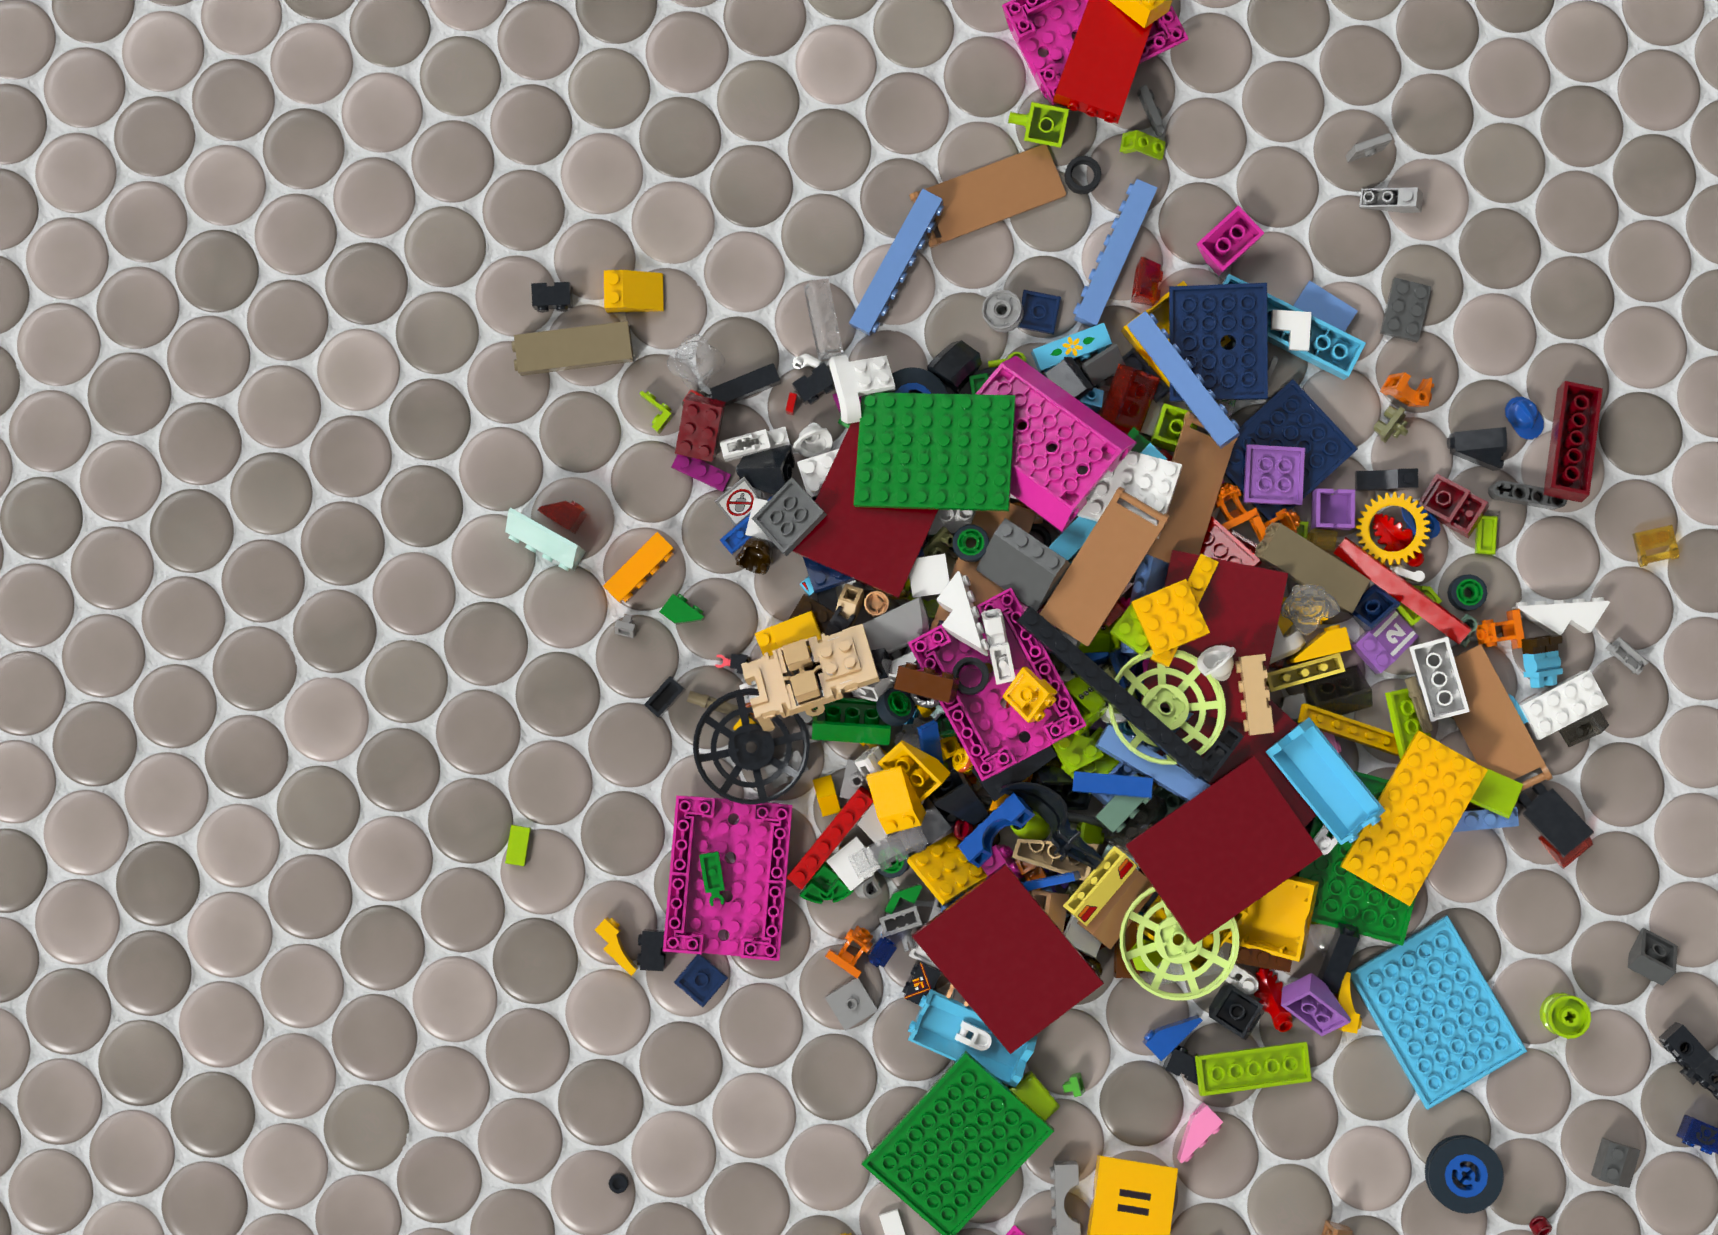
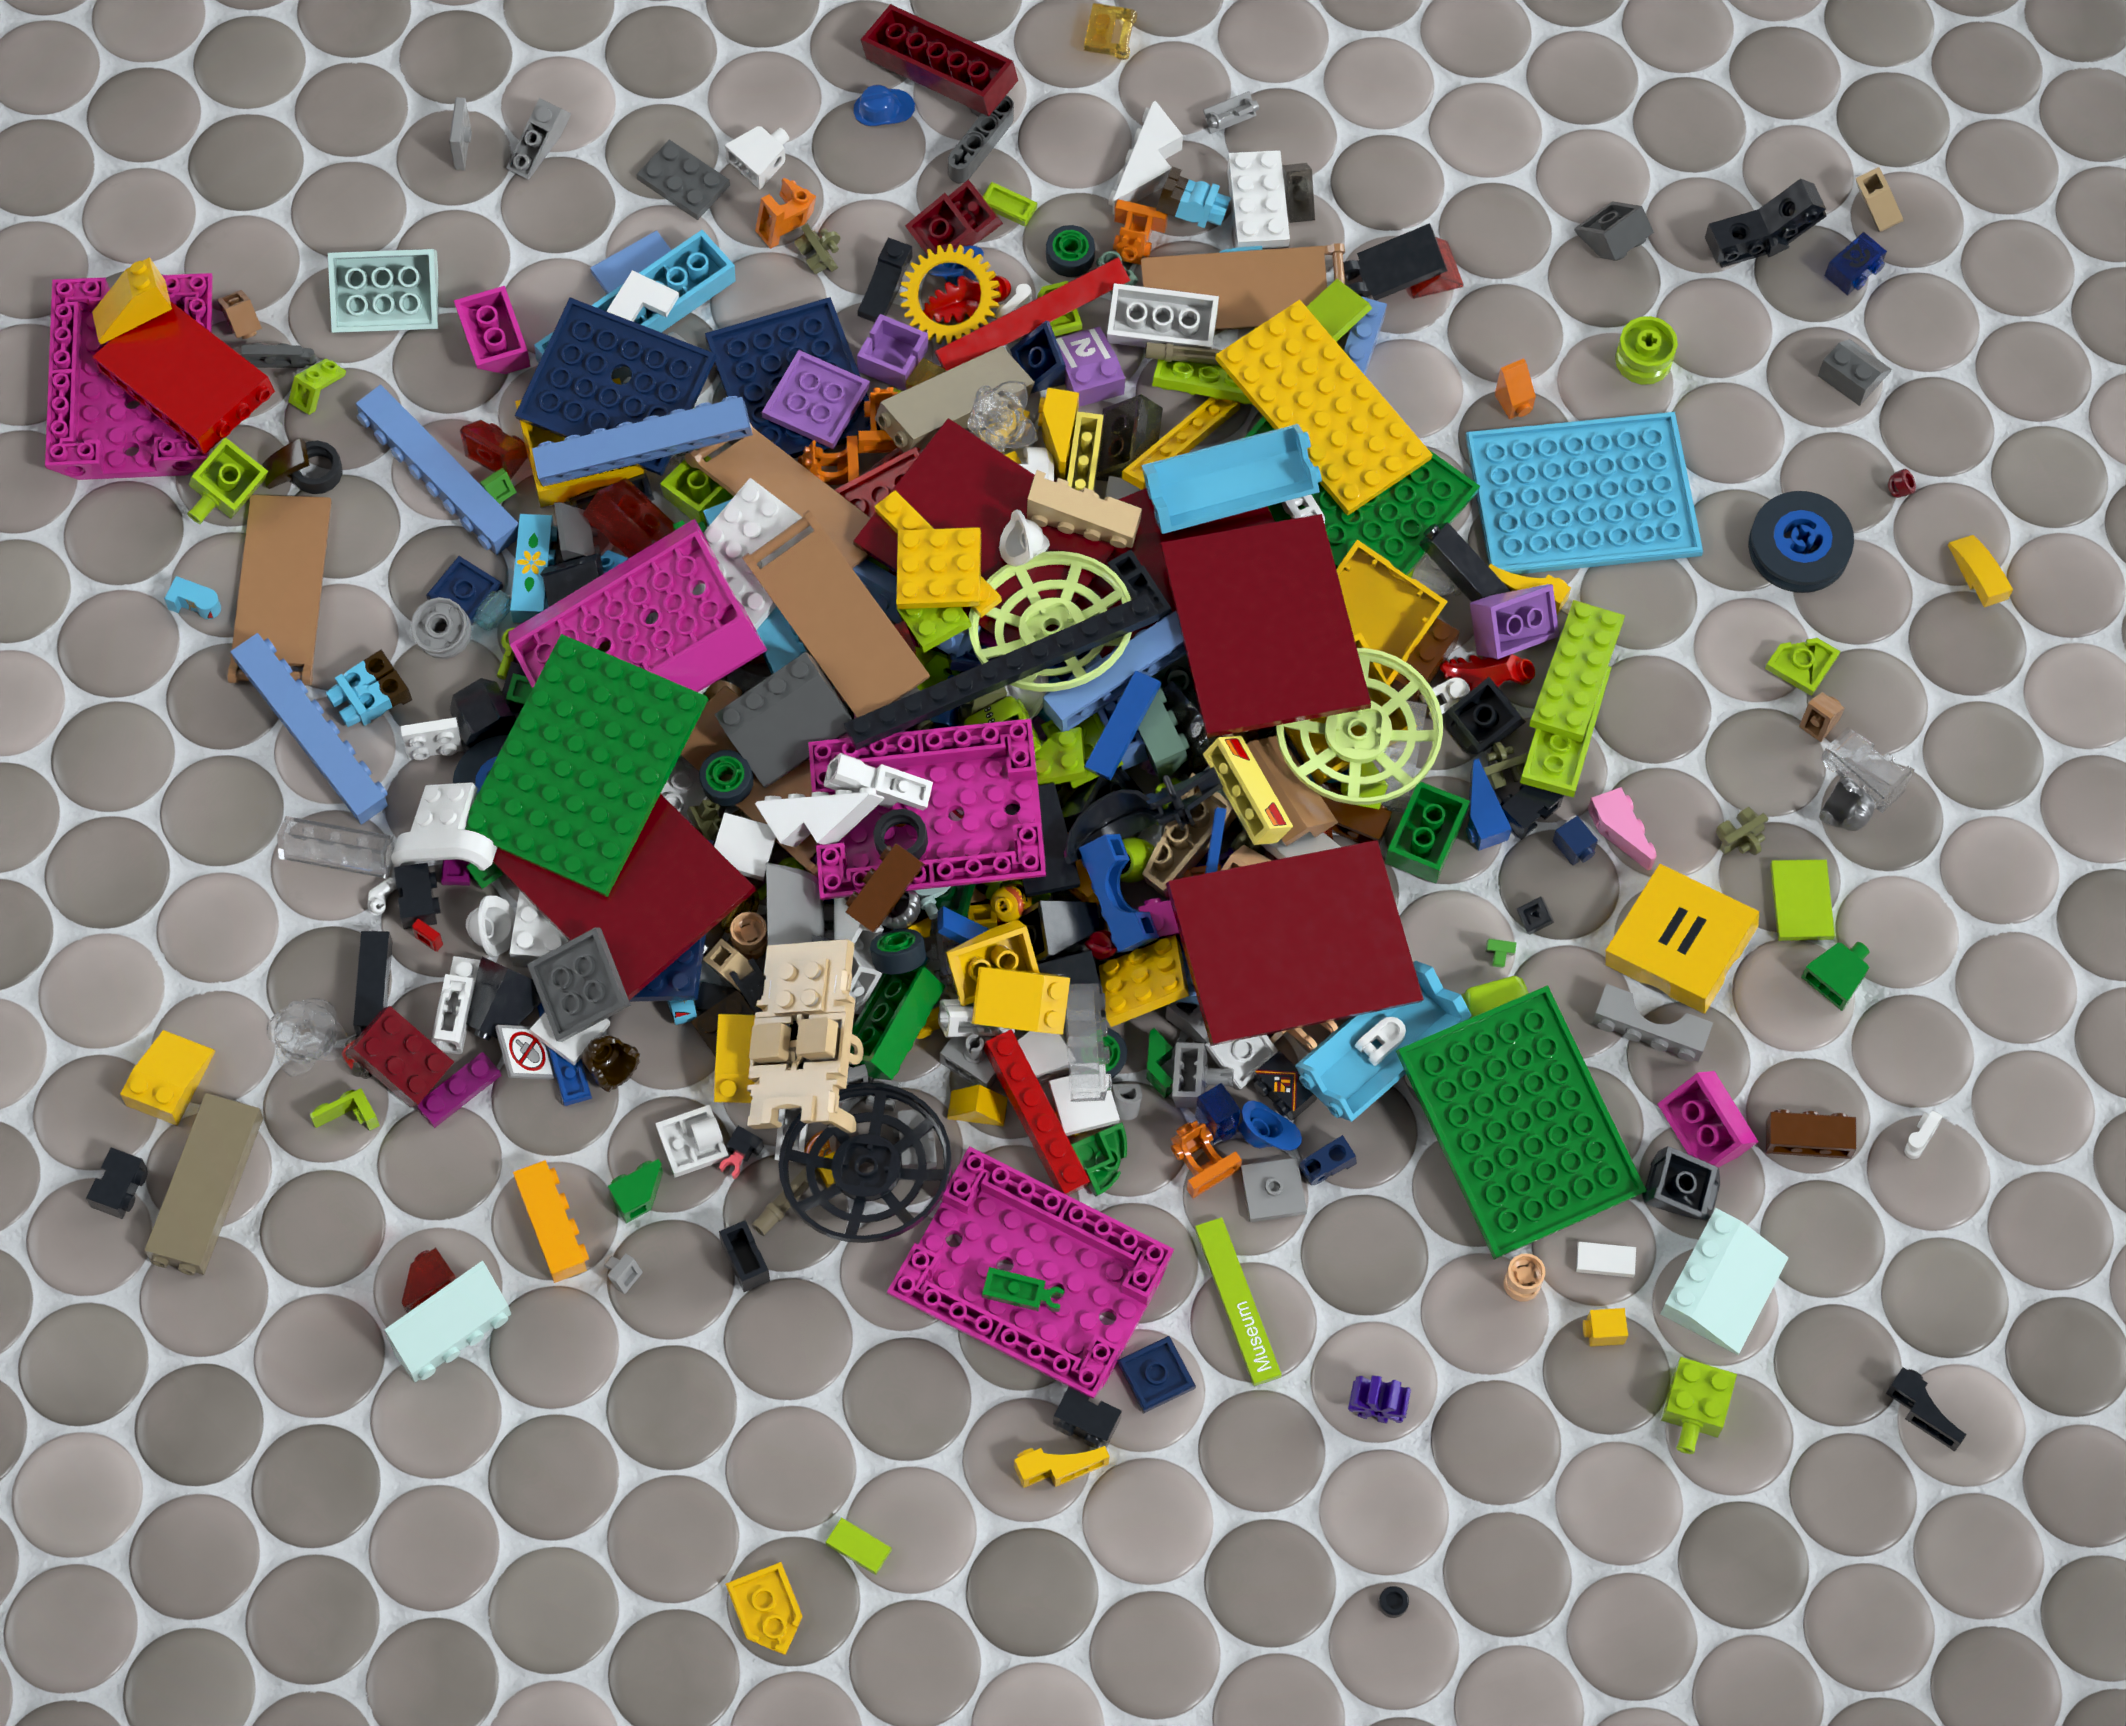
camera: 70 degrees left, 20 degrees down
yellow plate [1002,667,1057,723] -> none
black slope [1447,427,1507,471] -> none
none -> medium azure leg [164,576,221,619]
none -> medium nougat slope [217,290,262,339]
none -> dark brown slope [262,439,310,489]
none -> medium azure hips [325,649,412,727]
none -> light aqua slope [328,249,438,333]
none -> white plate [401,717,463,760]
none -> clear light blue brick [473,590,511,631]
none -> bright green tile [480,468,517,504]
none -> white plate [655,1105,729,1178]
none -> white torso [725,126,789,190]
none -> yellow tile [725,1562,803,1655]
none -> lime tile [1195,1217,1282,1386]
none -> blue piece [1238,1101,1302,1151]
none -> dark blue leg [1299,1135,1357,1186]
none -> dark purple gear [1348,1375,1411,1423]
none -> green brick [1385,781,1470,884]
none -> olive hips [1483,742,1529,790]
none -> orange slope [1495,358,1536,420]
none -> light nougat wheel [1504,1254,1546,1302]
none -> black tile [1517,896,1554,935]
none -> lime plate [1529,600,1625,742]
none -> dark blue brick [1552,815,1598,866]
none -> olive hips [1716,807,1769,855]
none -> lime plate [1765,638,1841,696]

